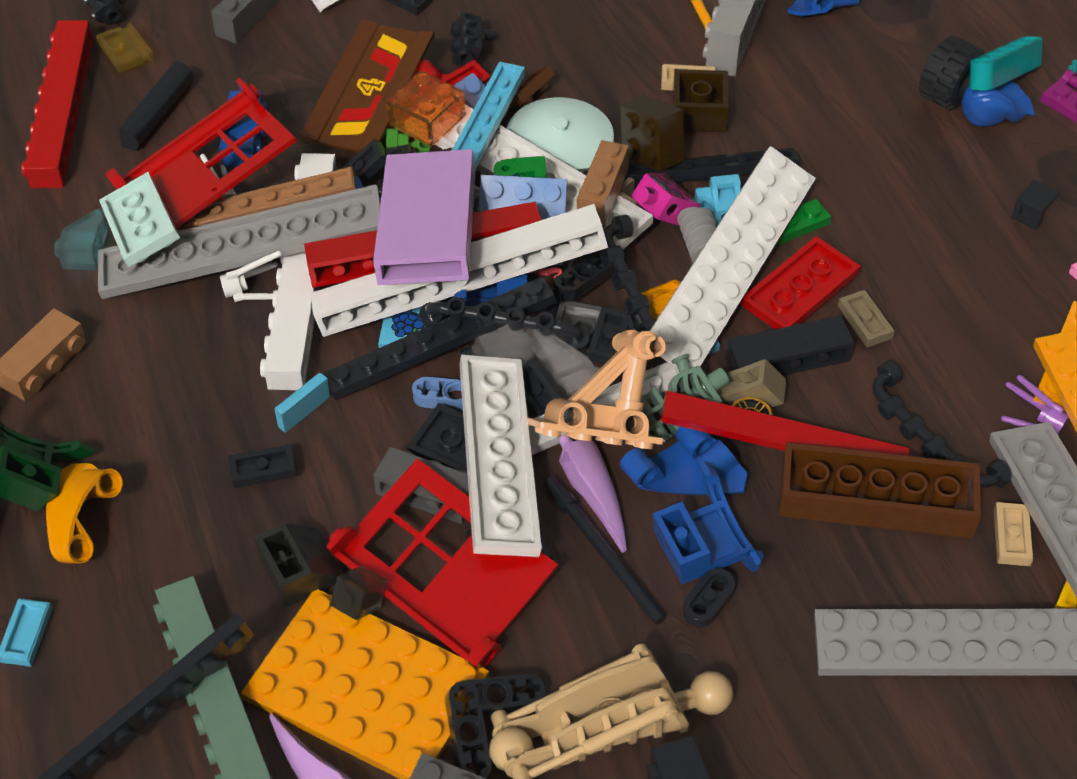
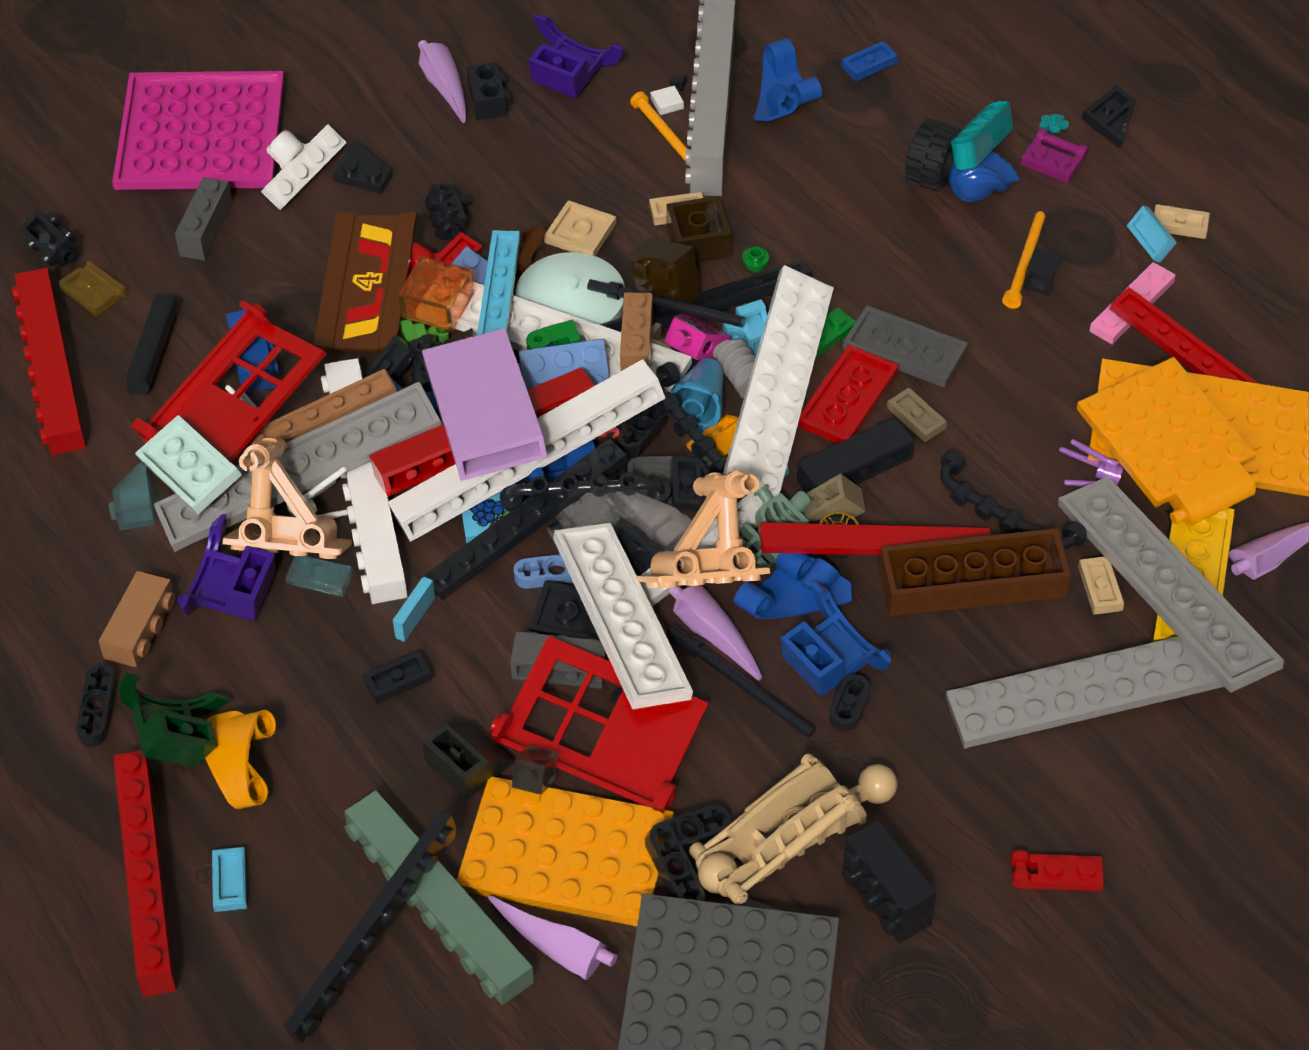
camera: 15 degrees left, 0 degrees up
none -> dark purple piece [177,514,275,621]
none -> light nougat plate [223,437,352,559]
none -> clear light blue plate [286,556,353,597]
none -> tan plate [544,200,616,256]
none -> black bar [587,279,746,328]
none -> dark azure cone [669,358,724,432]
none -> green plate [742,247,769,272]
none -> dark grey plate [843,305,968,388]
none -> light orange bar [1002,211,1045,309]

